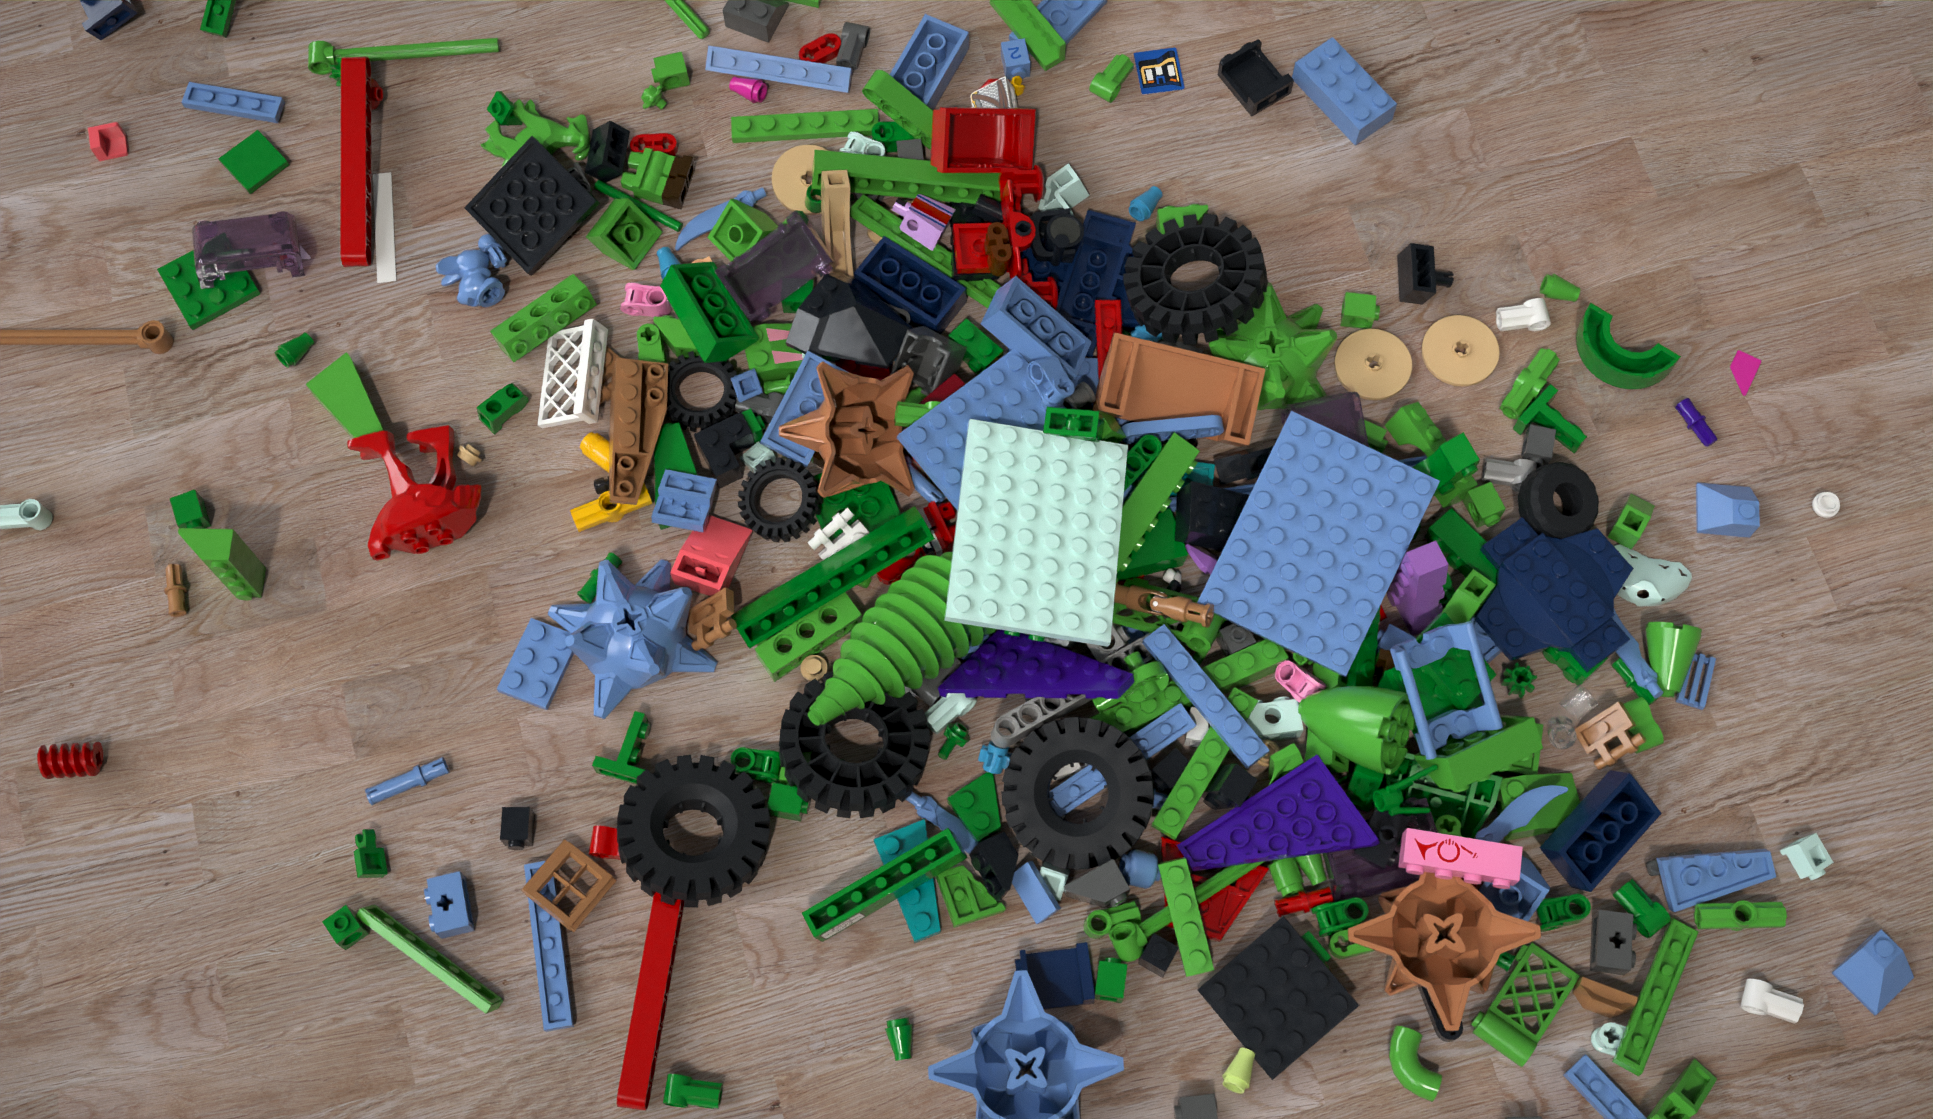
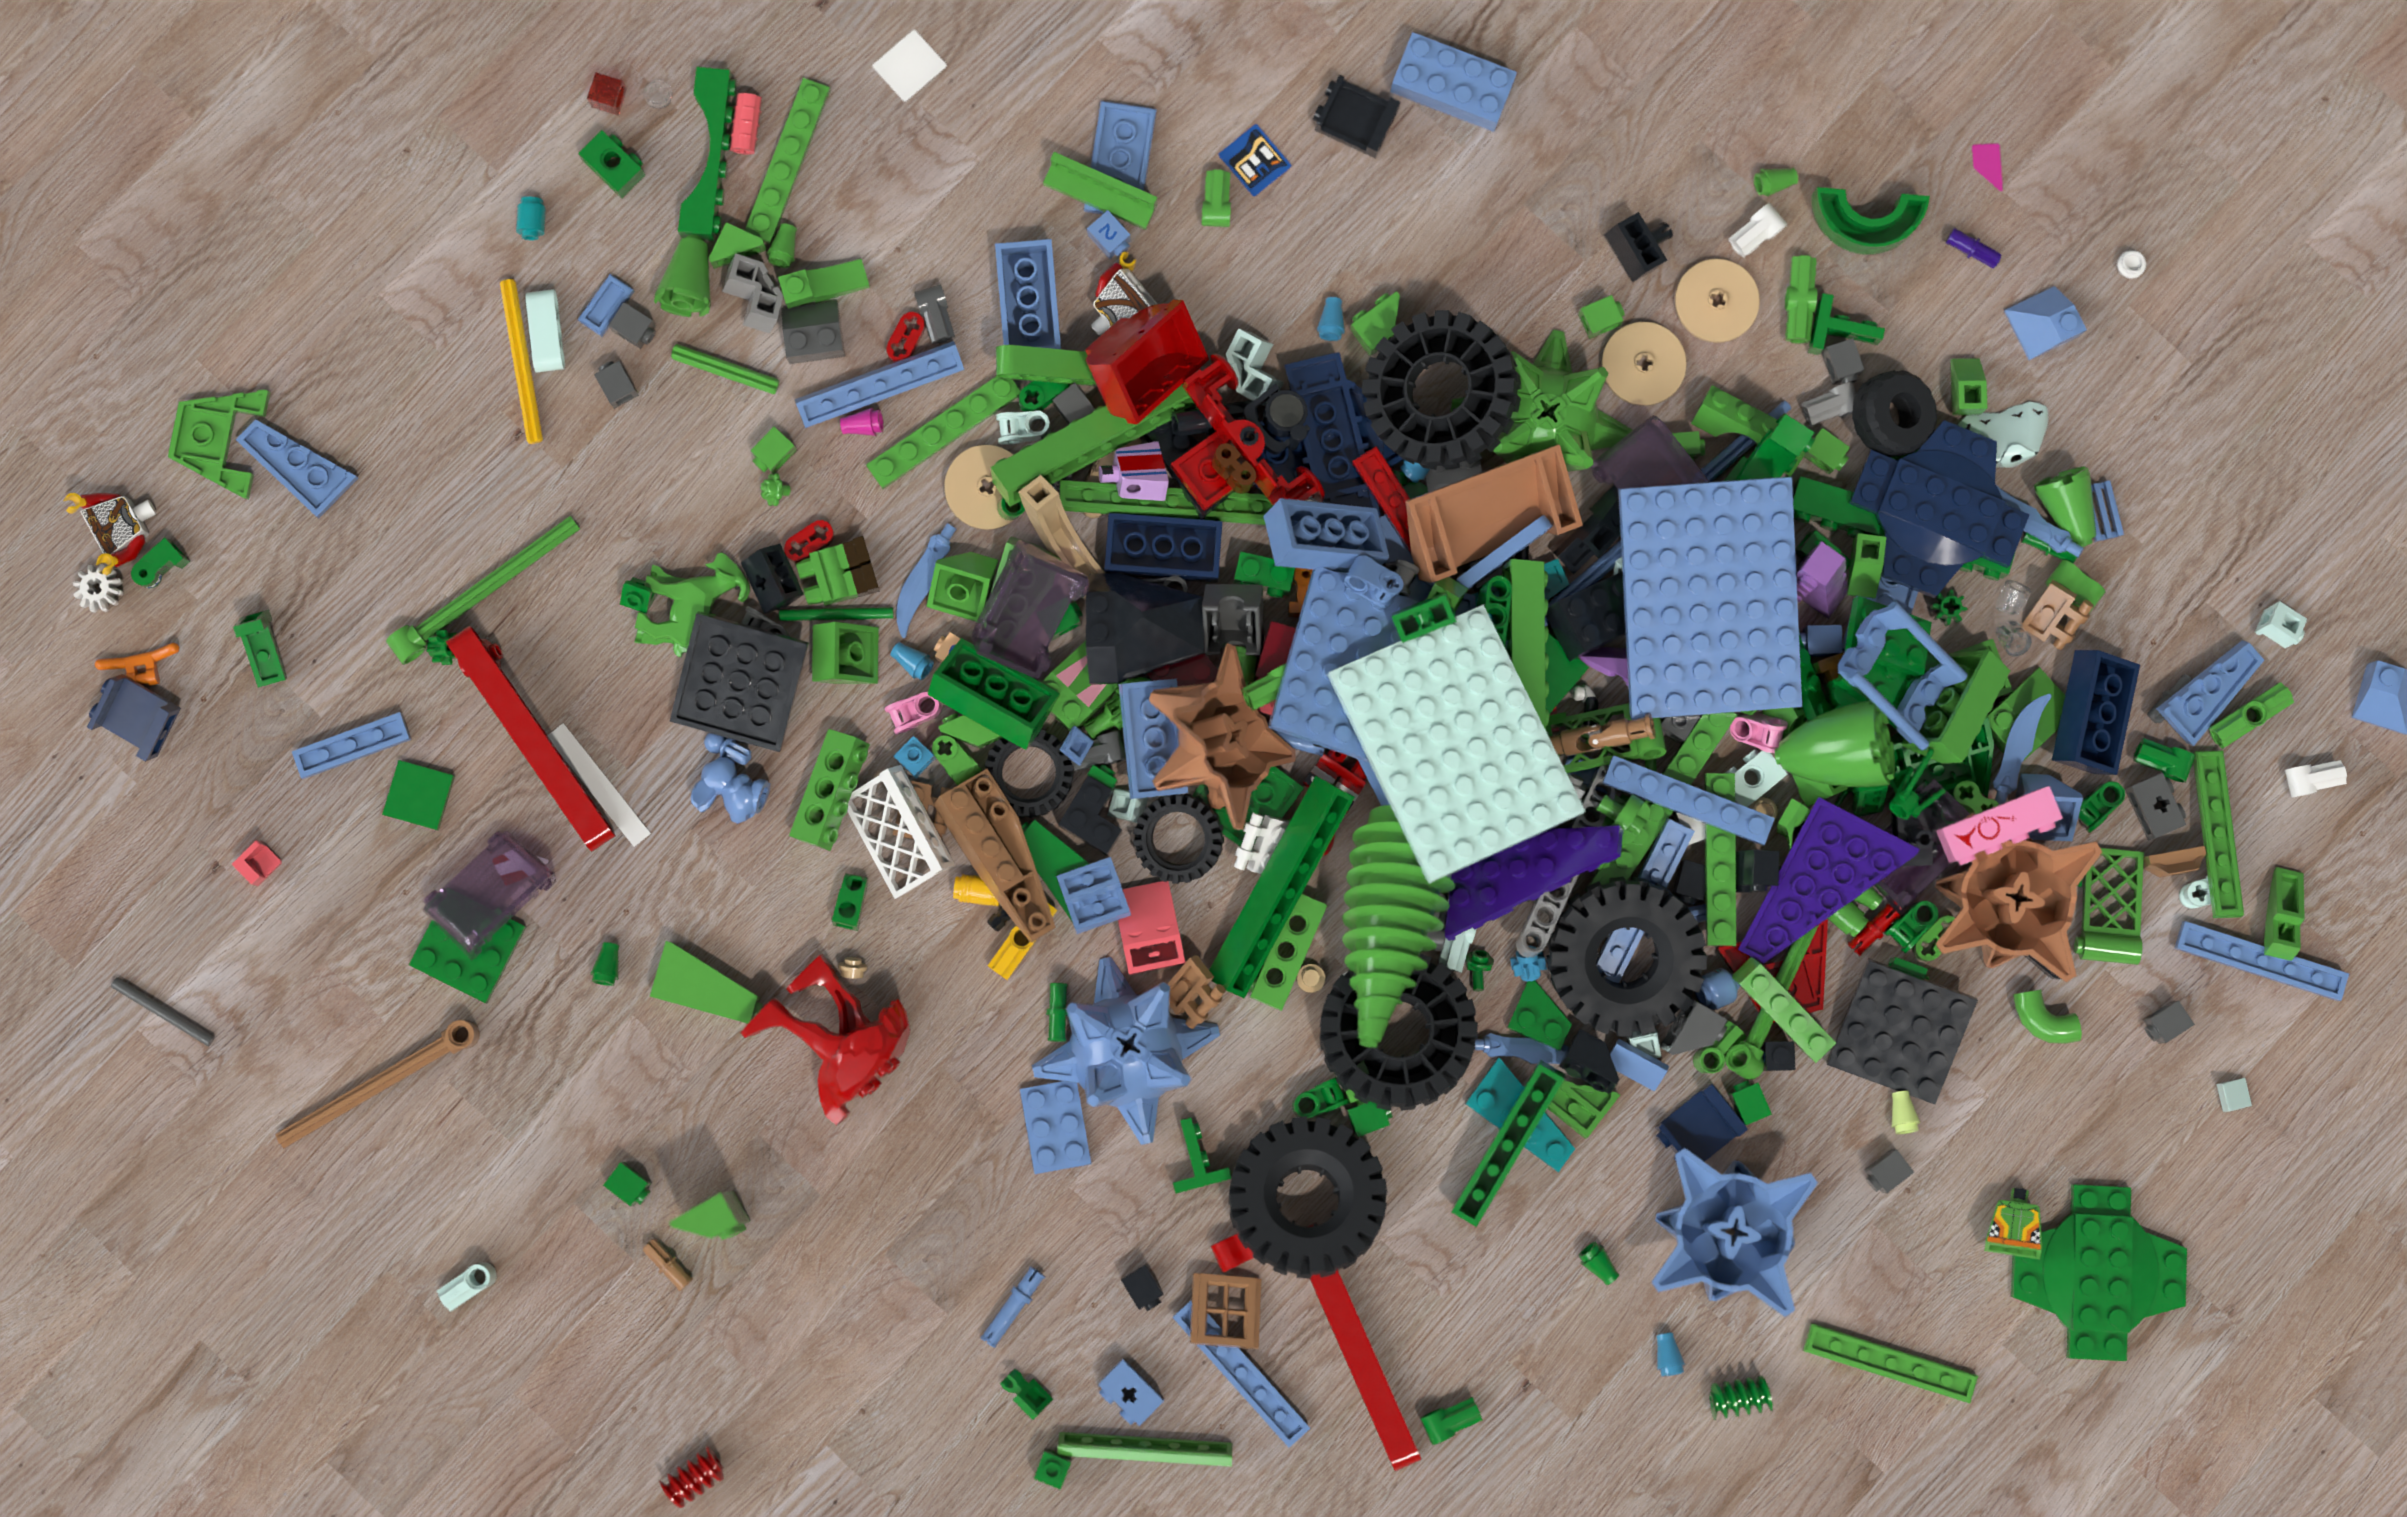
camera: 40 degrees left, 15 degrees up
none -> dark azure brick [894,736,936,779]

